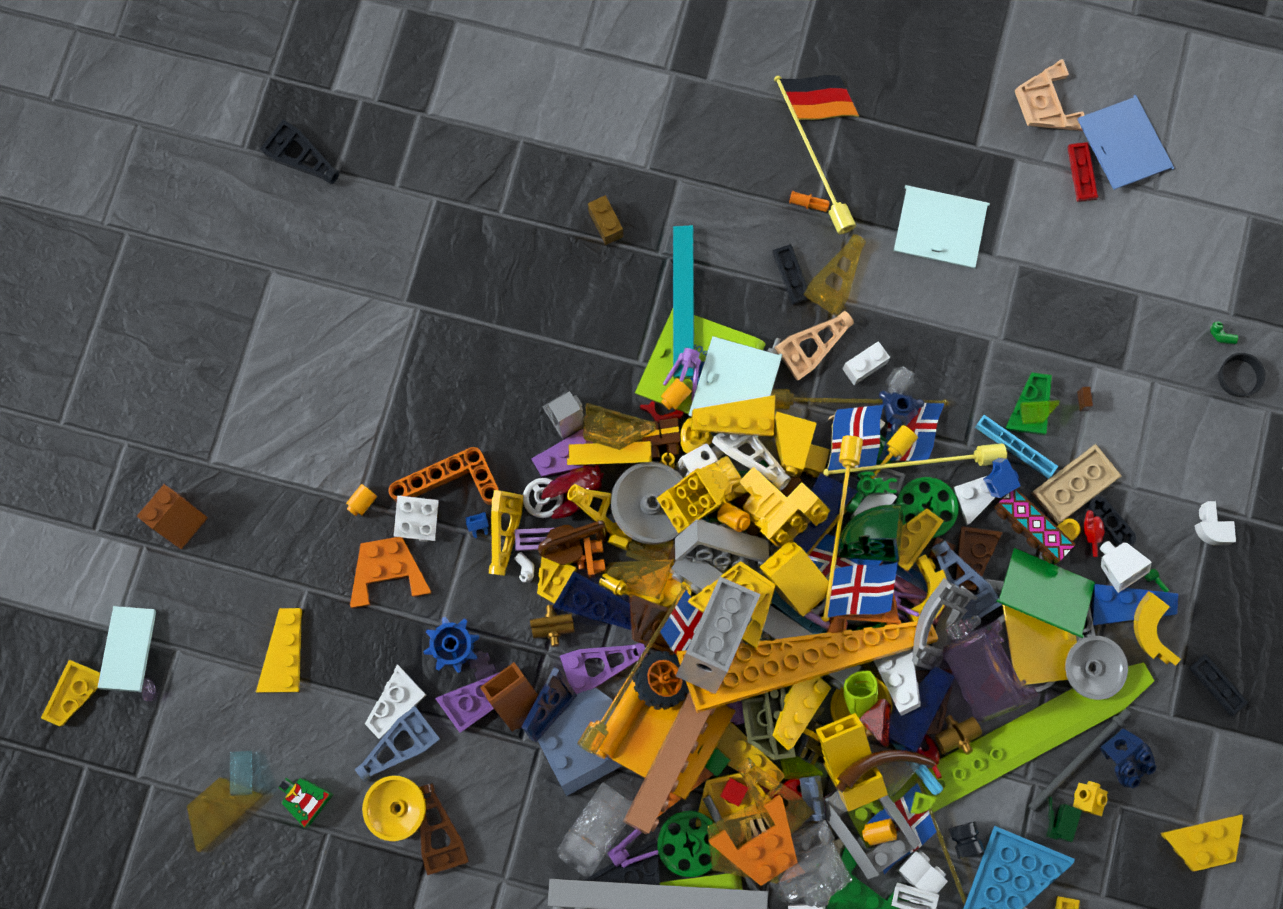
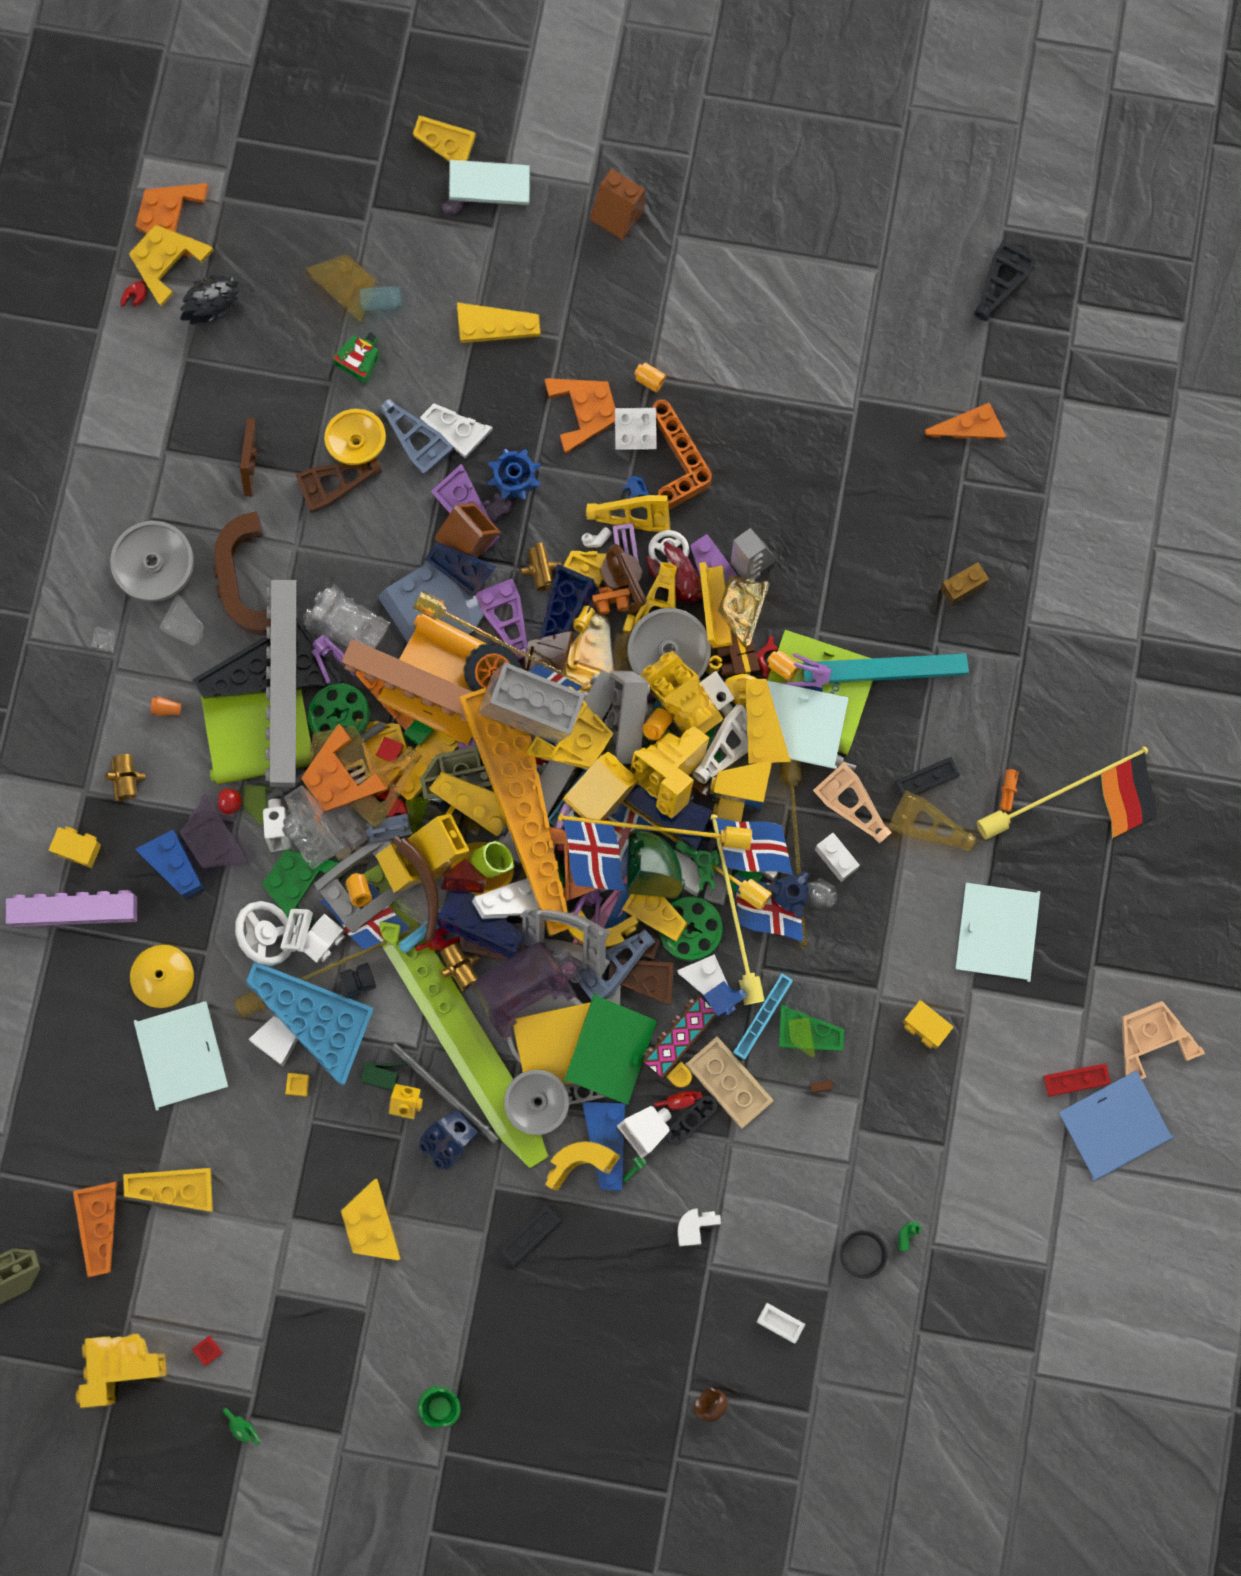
camera: 85 degrees right, 0 degrees up
none -> yellow brick [902,1000,954,1049]
none -> orange wing [924,403,1006,440]

